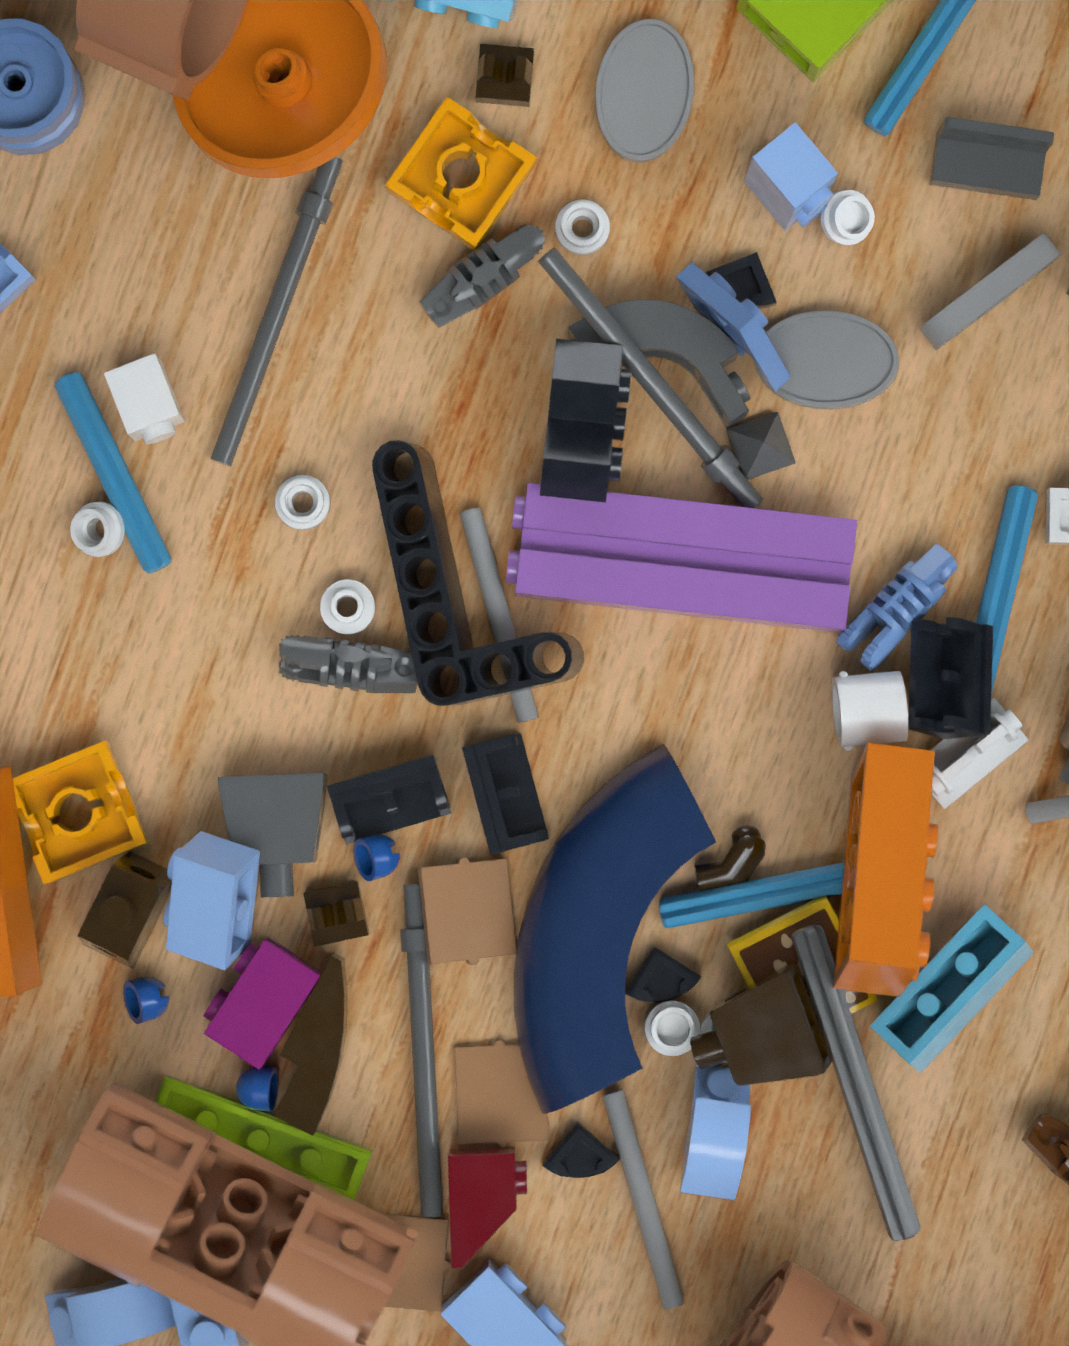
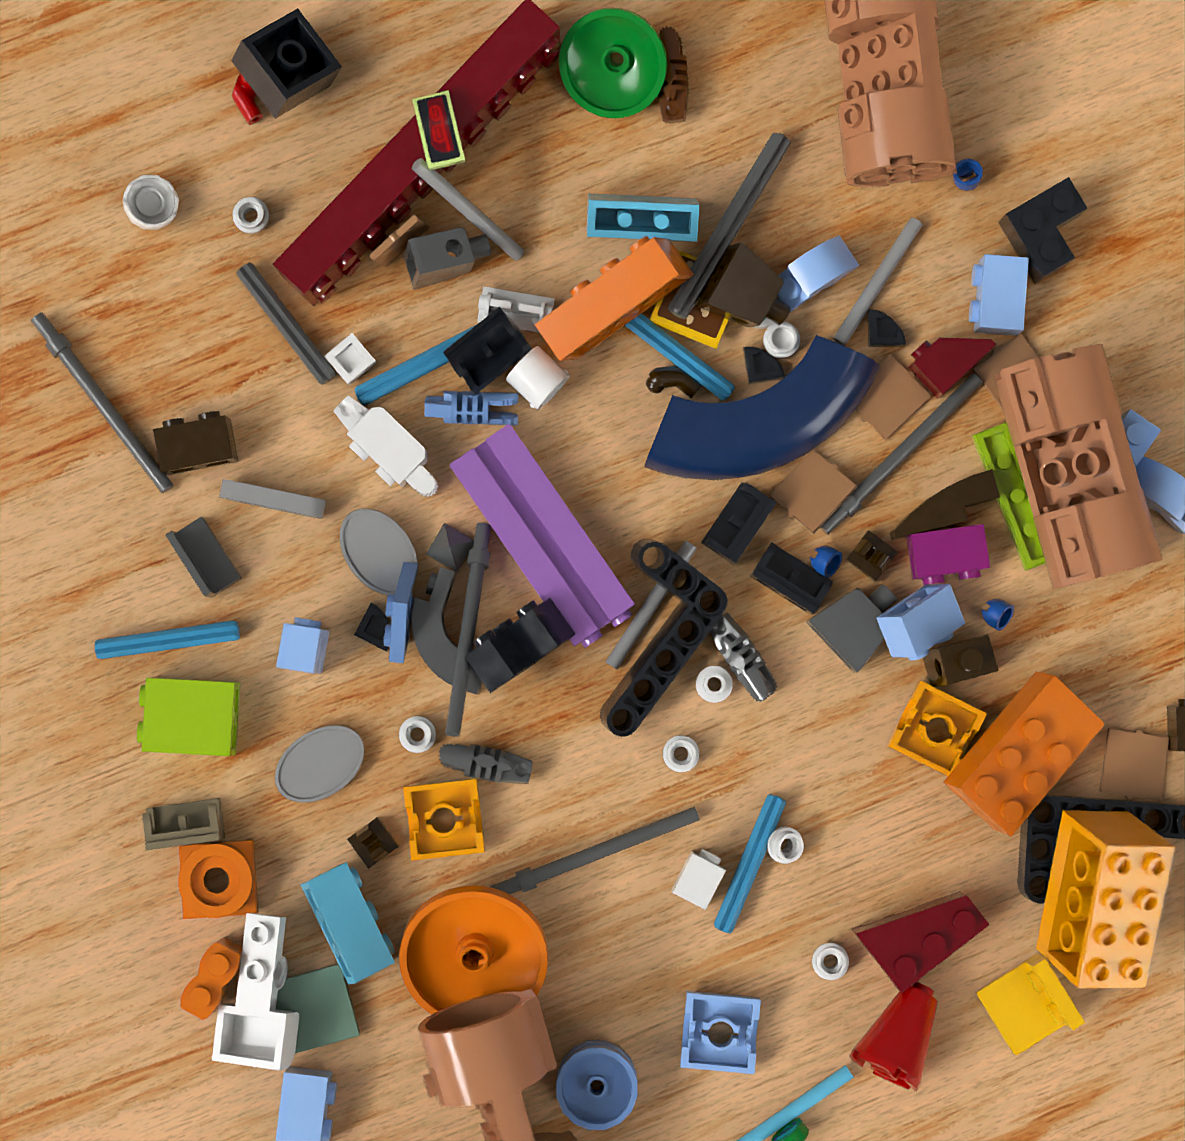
camera: 125 degrees left, 0 degrees up
blue hinge [236,1066,279,1111] -> none
white plate [821,190,875,245] -> none
none -> white hinge [334,396,439,498]

